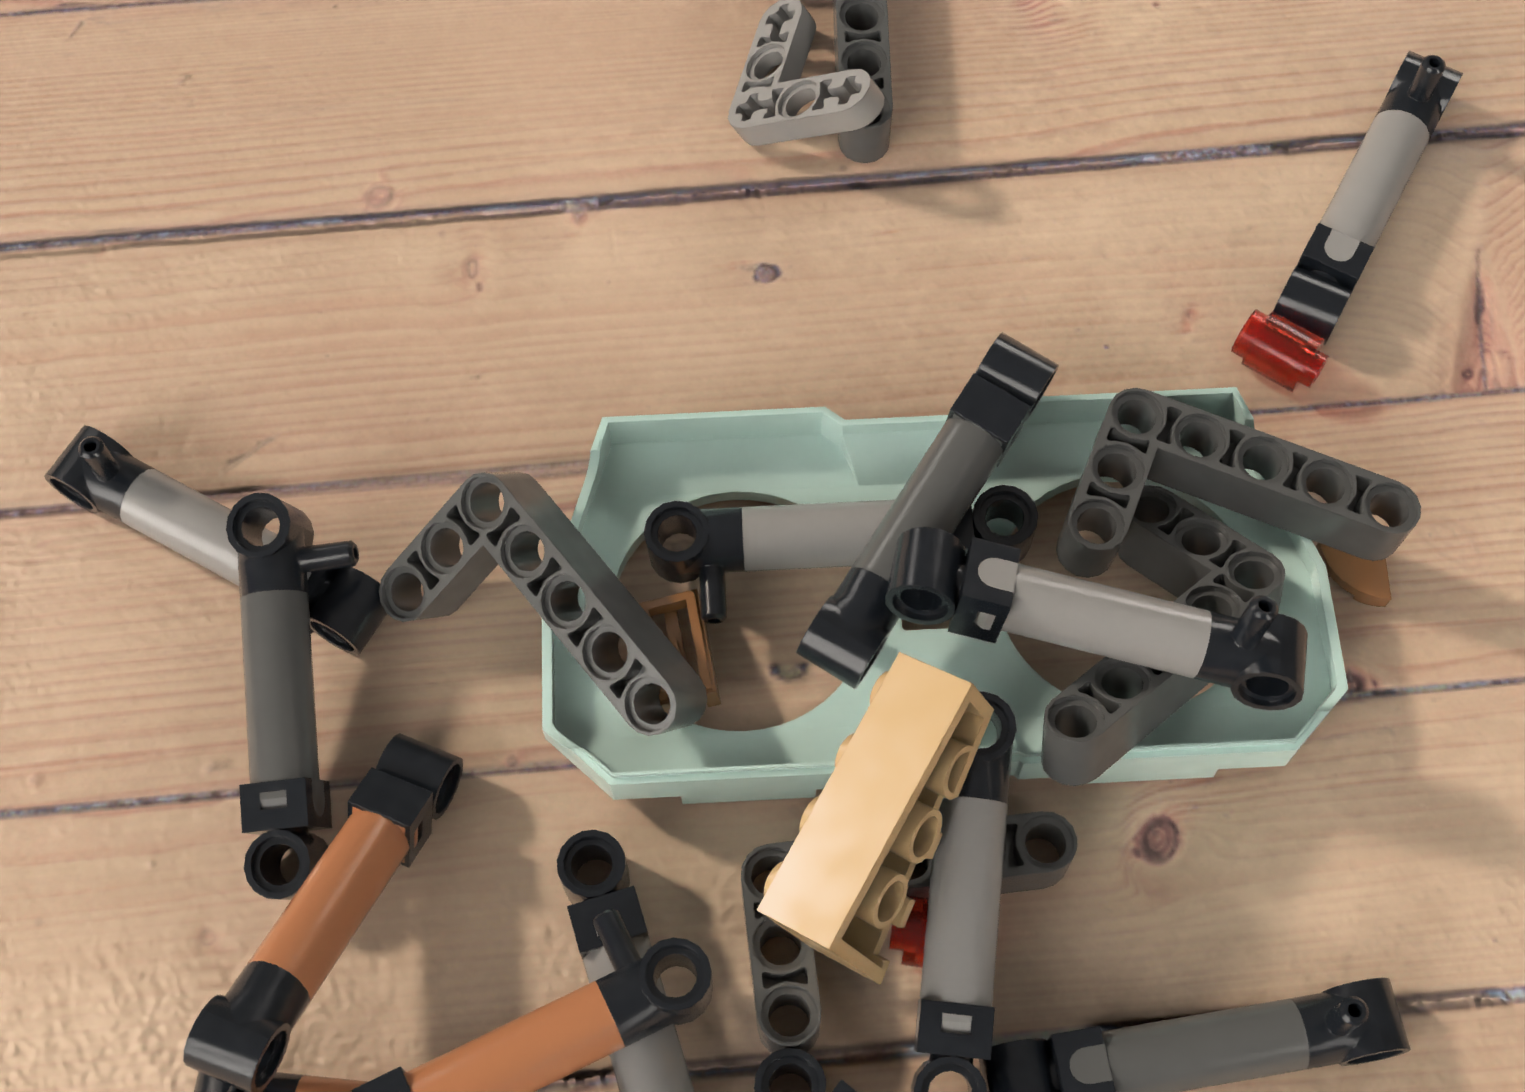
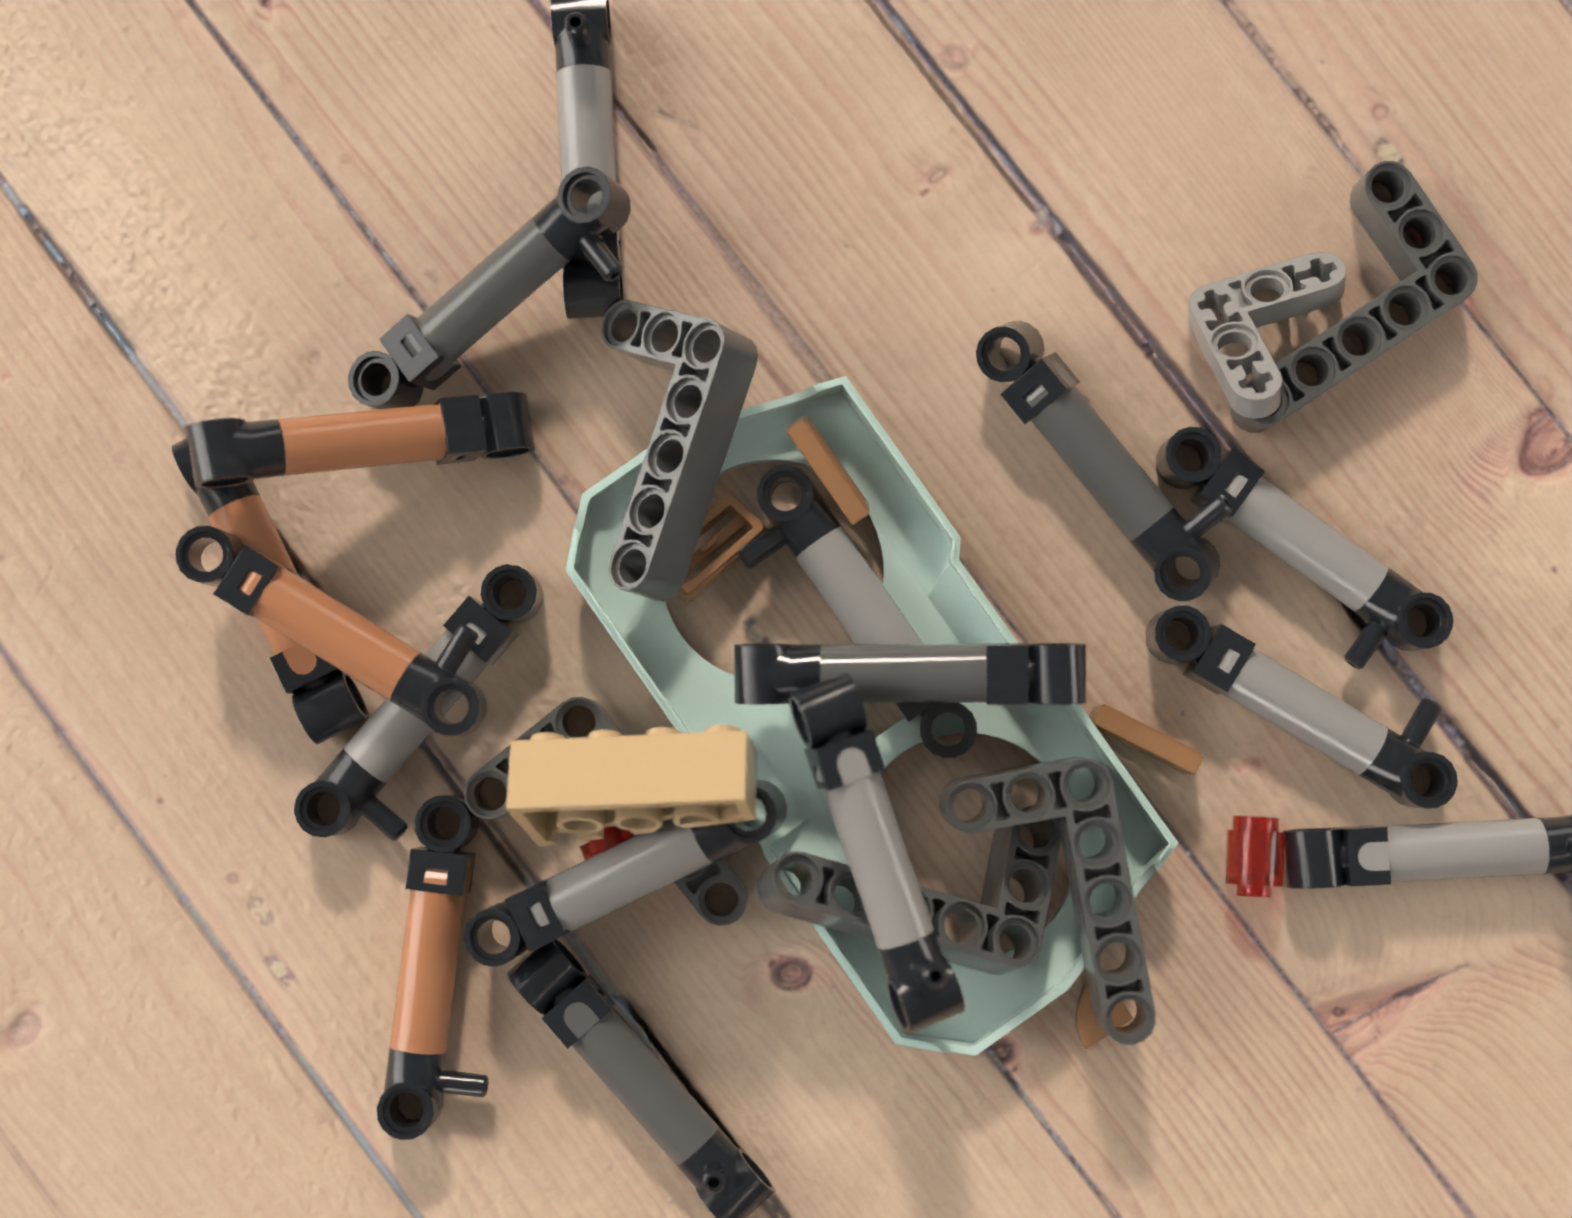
camera: 60 degrees right, 20 degrees up
none -> medium nougat tile [787,415,870,525]
none -> piece [976,321,1232,601]
none -> medium nougat tile [1089,704,1204,775]
none -> piece [1145,605,1458,808]
none -> piece [1156,427,1453,669]

